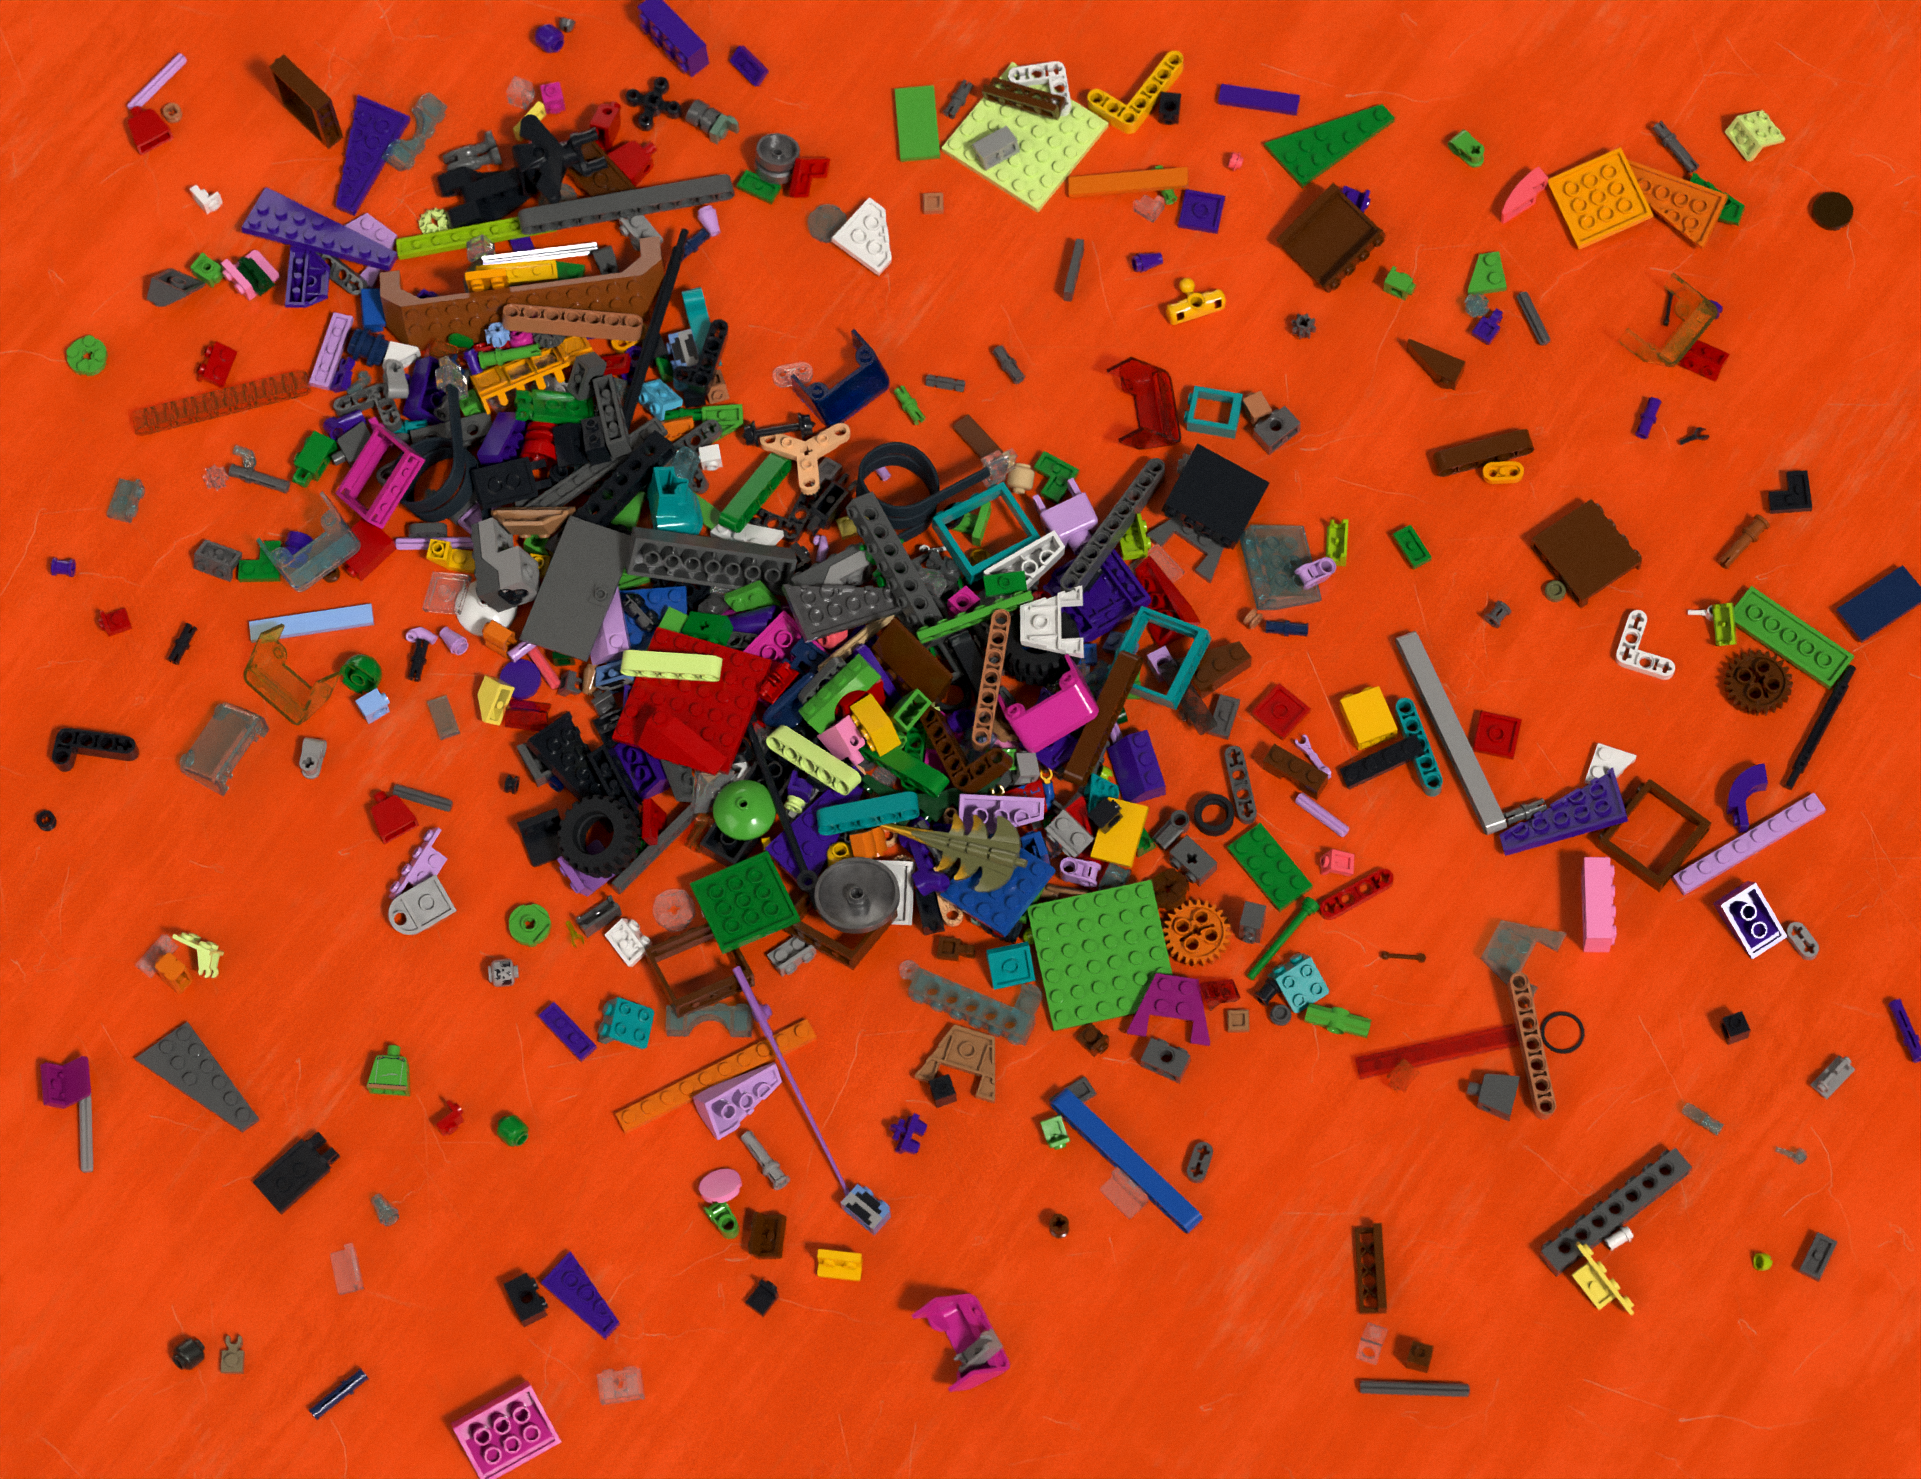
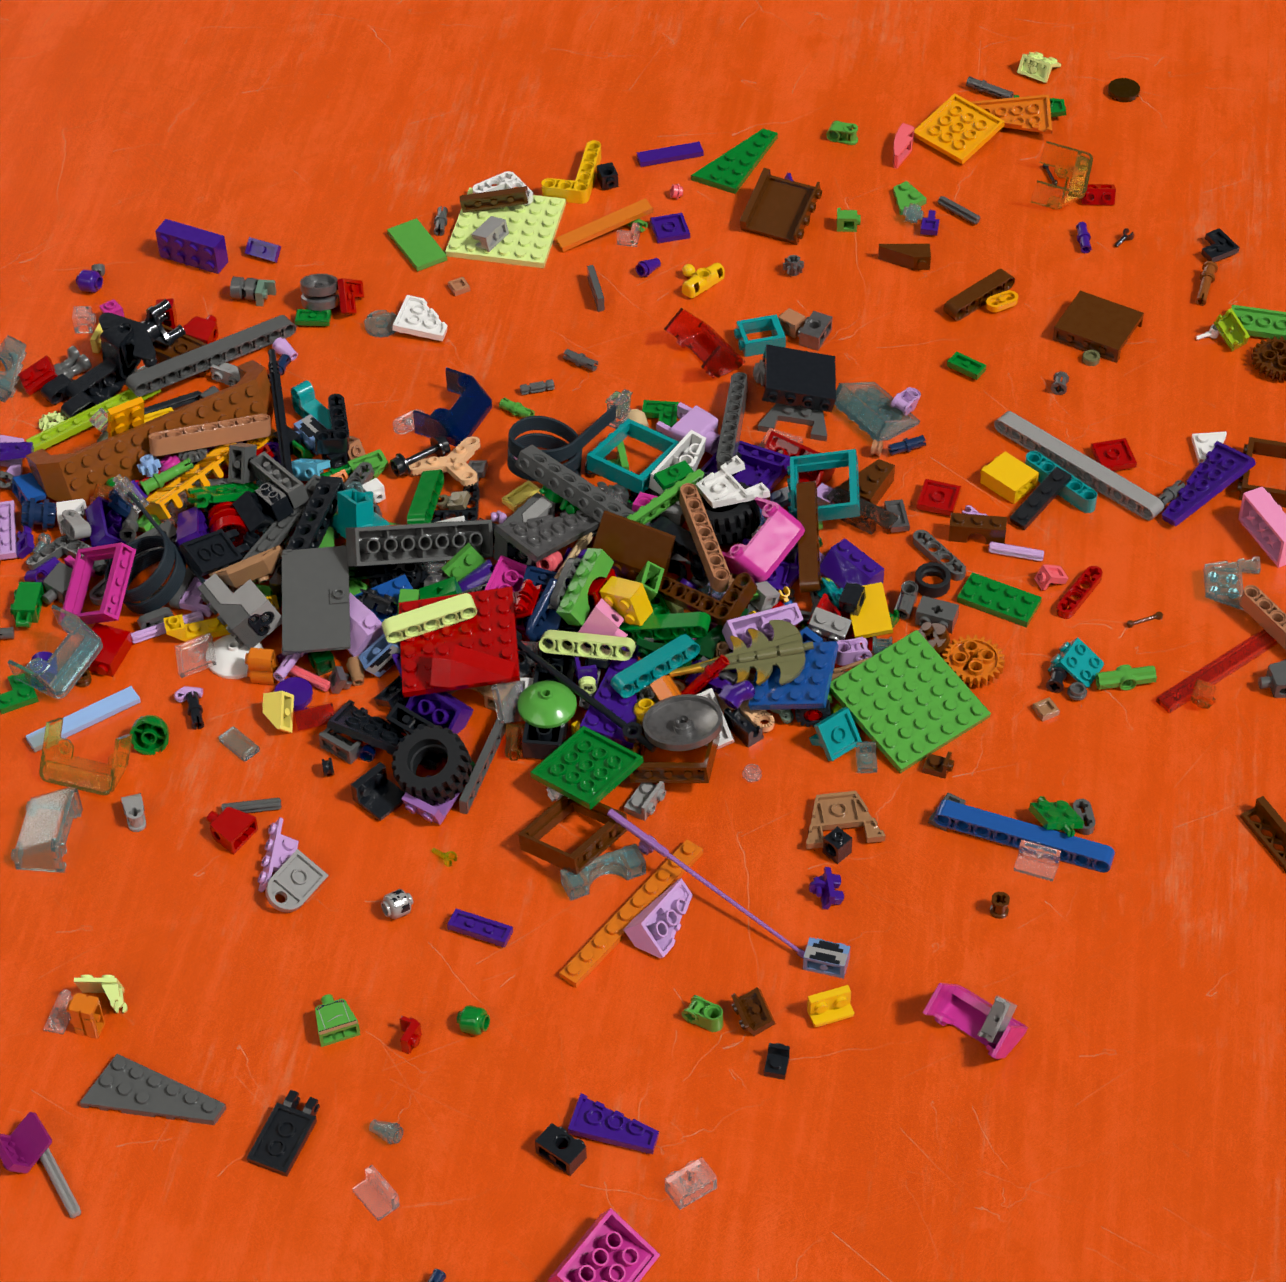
camera: 30 degrees left, 20 degrees down
light blue brick [355,688,390,724] -> none
lavender cone [439,627,469,655] -> none
bright green plate [509,904,552,947] -> none
dark grey hinge [575,895,622,938] -> none
flat silver tile [591,689,618,717] -> none
teal bracket [598,997,654,1049] -> none
white bracket [605,918,652,967] -> none
black gear [625,77,682,131] -> none
red plate [640,798,667,846] -> none
clear plate [653,889,695,932] -> none
dark grey wing [660,759,697,802] -> none
bright pink tile [699,1169,742,1203] -> none
light grey pin [740,1130,790,1190] -> none
black hinge [806,473,857,537] -> none
clear light blue brick [908,968,1036,1046] -> none
reddish brown plate [937,937,976,961] -> none
reddish brown tile [953,414,1008,466] -> none
bright green bracket [1040,1114,1070,1150] -> none
lime bracket [1119,513,1151,560] -> none
magenta wing [1127,973,1210,1046] -> none
dark grey brick [1141,1038,1190,1084] -> none
clear red slope [1199,979,1241,1010] -> none
dark grey brick [1239,901,1266,944] -> none
green piece [1247,897,1320,980] -> none
lime hinge [1326,519,1348,566] -> none
white beam [1615,610,1675,680] -> none
none -> red plate [18,355,58,396]
none -> dark tan plate [437,491,471,510]
none -> red pin [680,655,730,695]
none -> green plate [1029,796,1084,837]

